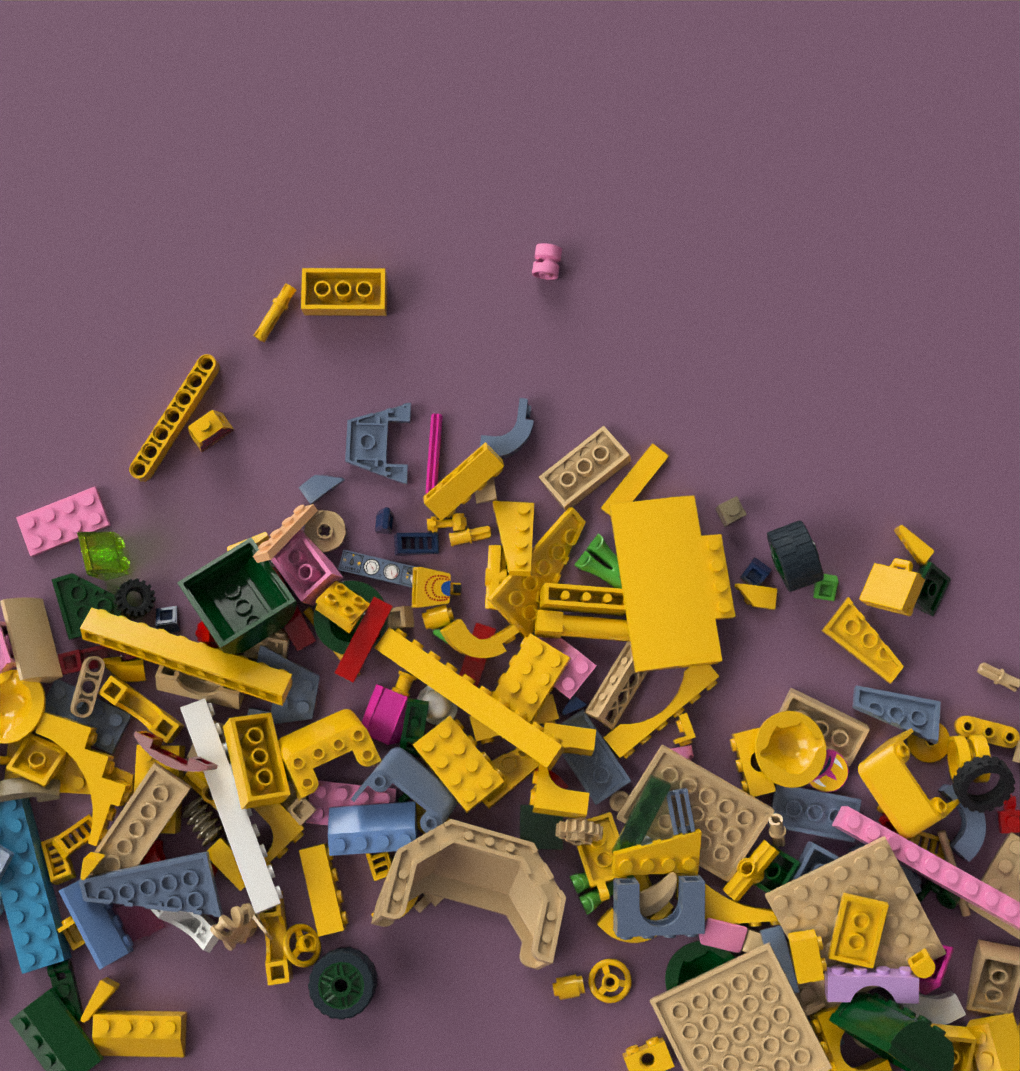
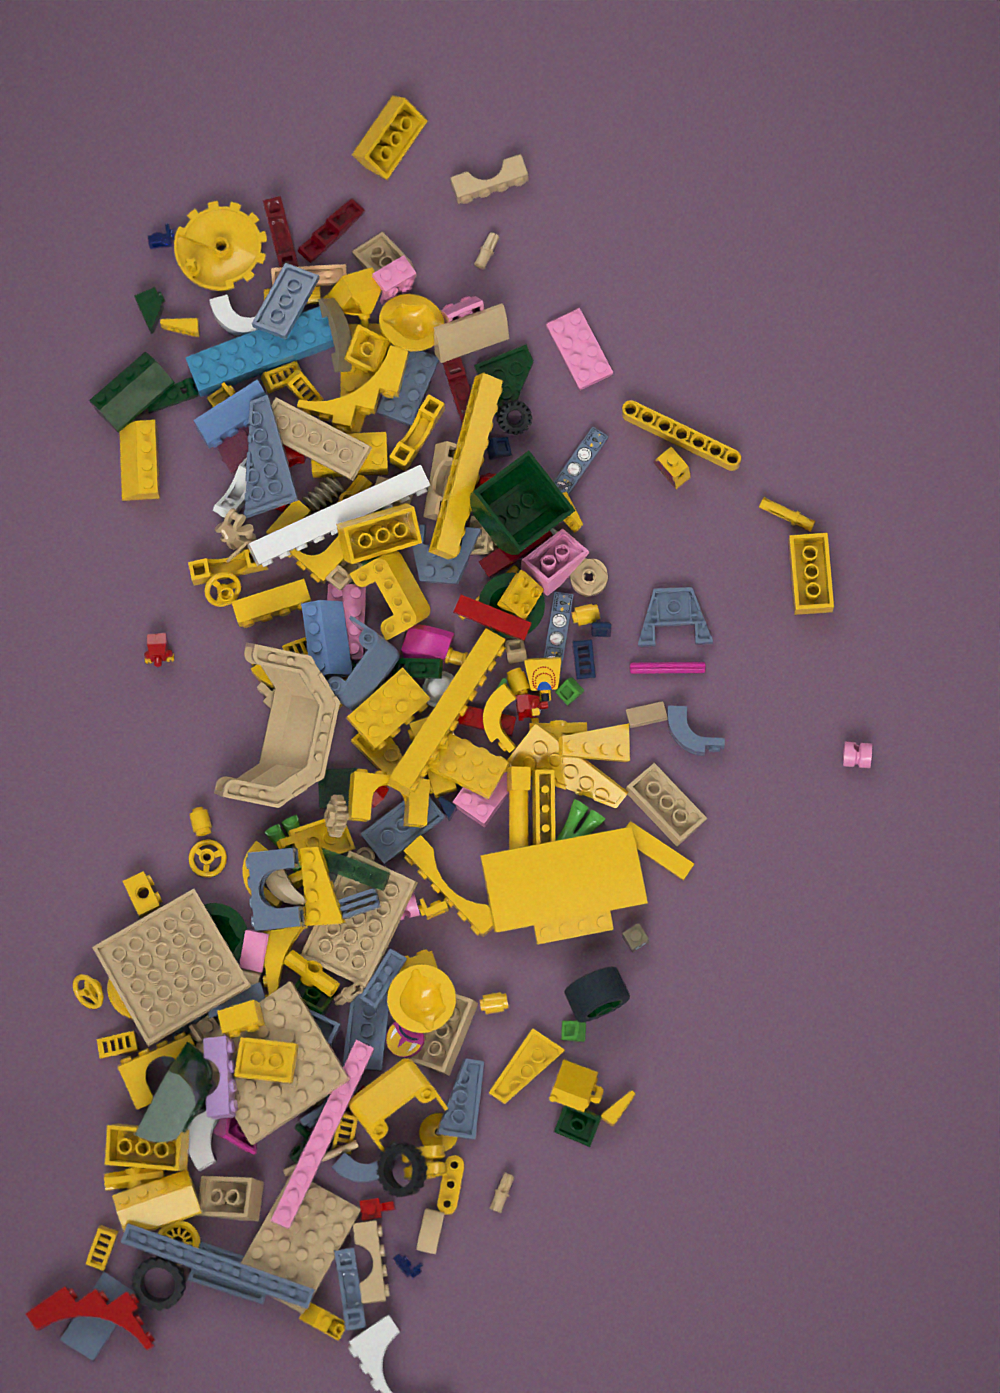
camera: 85 degrees right, 5 degrees down
tan beam [70,656,105,718] -> none
clear neon green slope [77,532,130,581] -> none
yellow slope [80,852,106,880] -> none
yellow slope [81,977,120,1023] -> none
yellow slope [103,656,146,682] -> none
slope [134,731,218,772] -> none
light nougat plate [253,504,318,563] -> none
sand blue slope [298,475,345,504] -> none
wheel [308,947,378,1020] -> none
yellow brick [423,442,504,521] -> none
yellow bar [427,513,467,533] -> none
yellow axle [449,526,491,546] -> none
tan fence [585,641,648,730] -> none
yellow slope [734,583,777,610] -> none
dark blue slope [740,557,771,586] -> none
yellow brick [907,948,935,978] -> none
none -> red piece [144,633,174,667]
none -> sand blue plate [359,948,407,1009]
none -> yellow brick [479,992,509,1014]
none -> red piece [516,694,548,723]
none -> tile [554,427,608,495]
none -> bright green slope [555,677,584,706]
none -> yellow brick [571,603,600,626]

